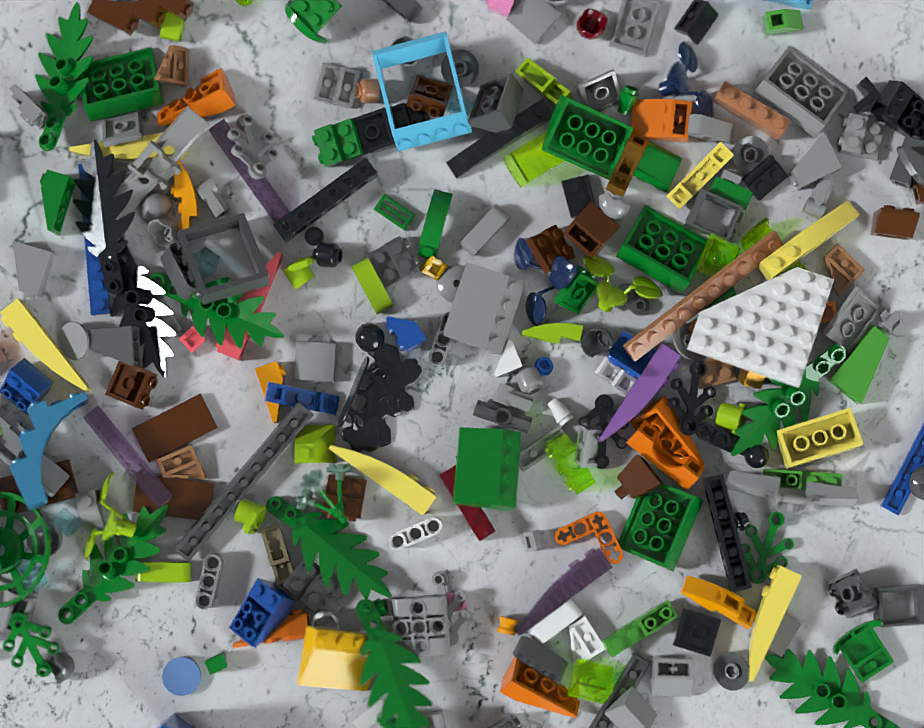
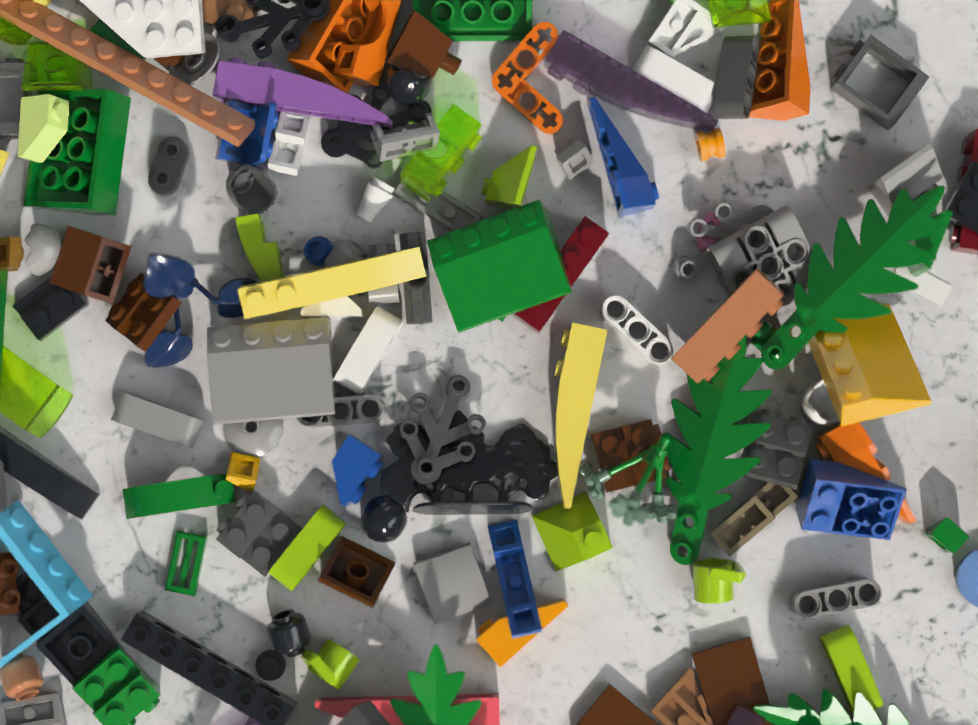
camera: 115 degrees left, 0 degrees up
dark grey plate [173,402,314,562] -> none
green plate [553,265,599,315] -> none
lime plant [583,255,663,312] -> none
none -> yellowish green slope [17,94,69,163]
none -> light yellow slope [238,247,426,319]
none -> reddish brown slope [318,536,396,608]
none -> white beam [334,306,403,396]
none -> black hair [386,65,432,105]
none -> dark grey plant [400,375,486,484]
none -> lime slope [481,145,537,211]
none -> blue wedge [587,97,659,218]
none -> nougat brick [671,268,785,384]

